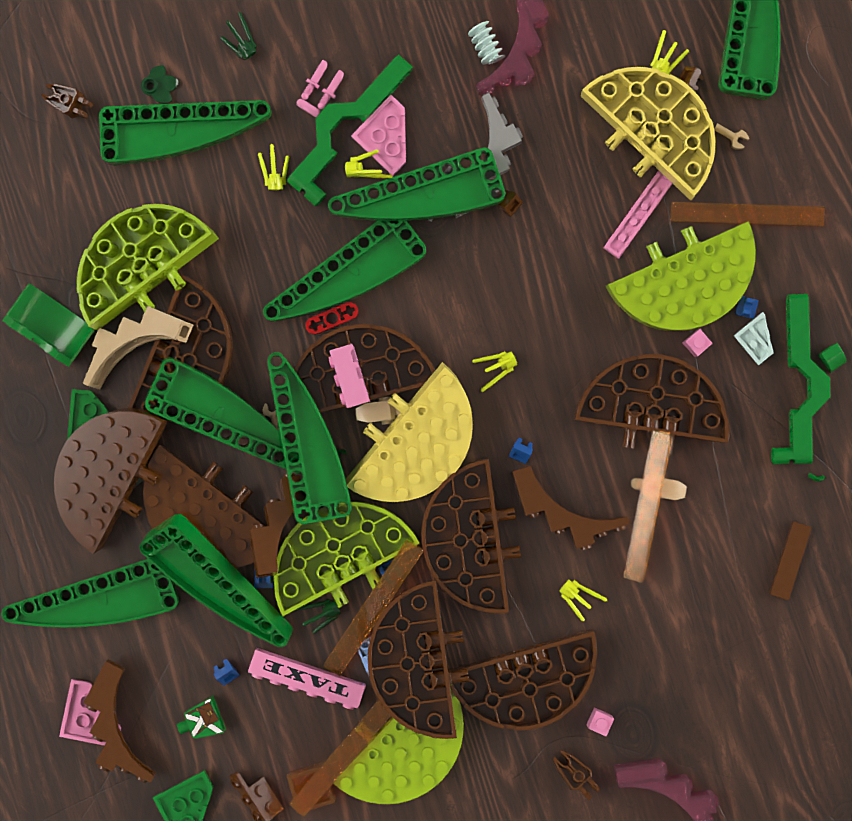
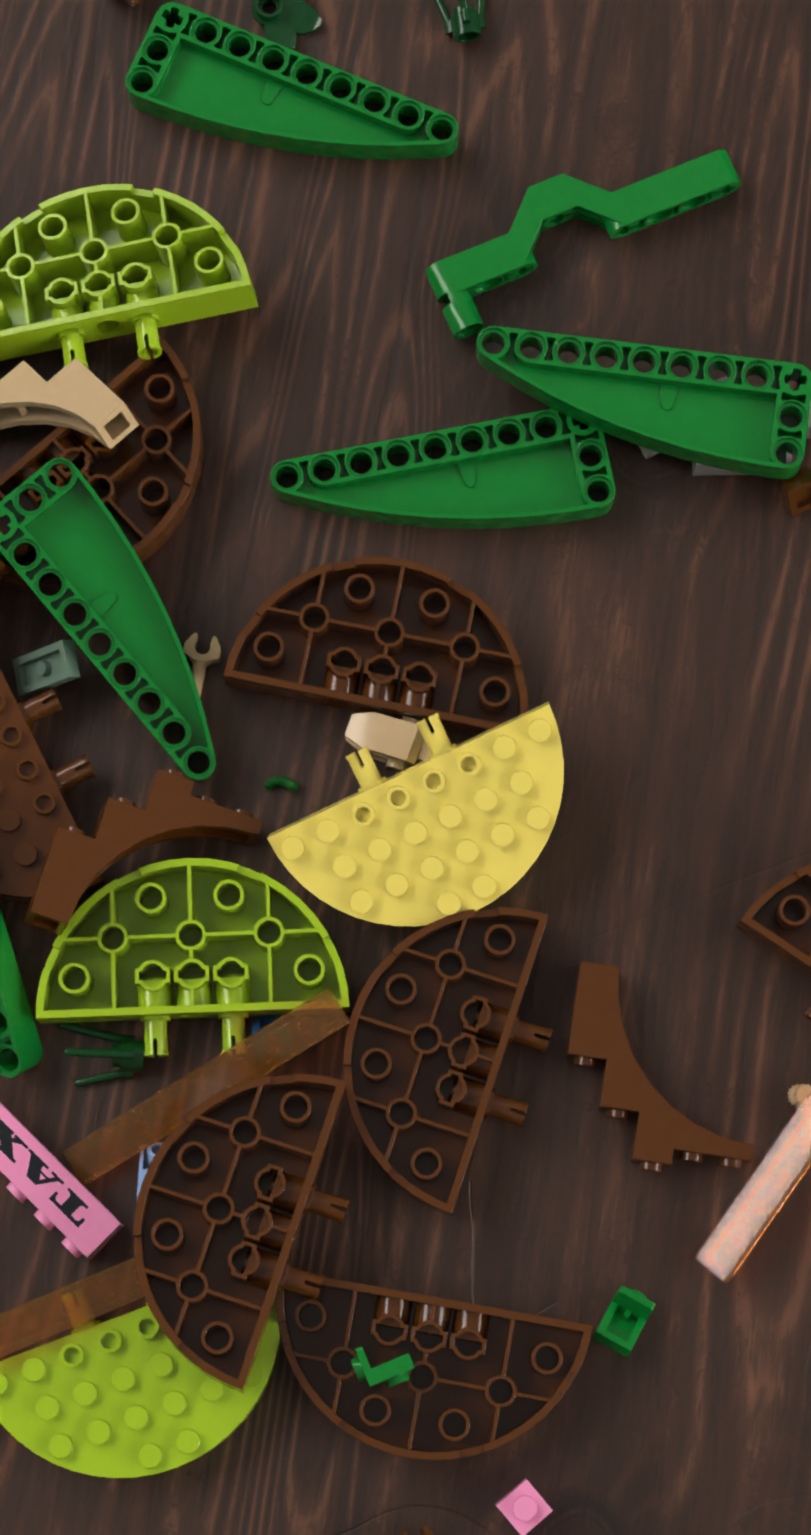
camera: 30 degrees right, 10 degrees down
blue tile [254,569,274,588] -> none
neon yellow plant [258,144,289,190] -> none
green beam [267,352,352,524] -> none
bright pink piece [297,60,344,117] -> none
red beam [306,302,358,335] -> none
bright pink wedge [328,344,370,408] -> none
neon yellow plant [345,149,393,178] -> none
bright pink plate [351,95,406,176] -> none
neon yellow plant [472,351,517,392] -> none
blue tile [508,438,533,464] -> none
neon yellow plant [559,580,607,621] -> none
none -> sand green plate [12,640,80,697]
none -> green bracket [351,1346,415,1388]
none -> green bracket [592,1286,655,1358]

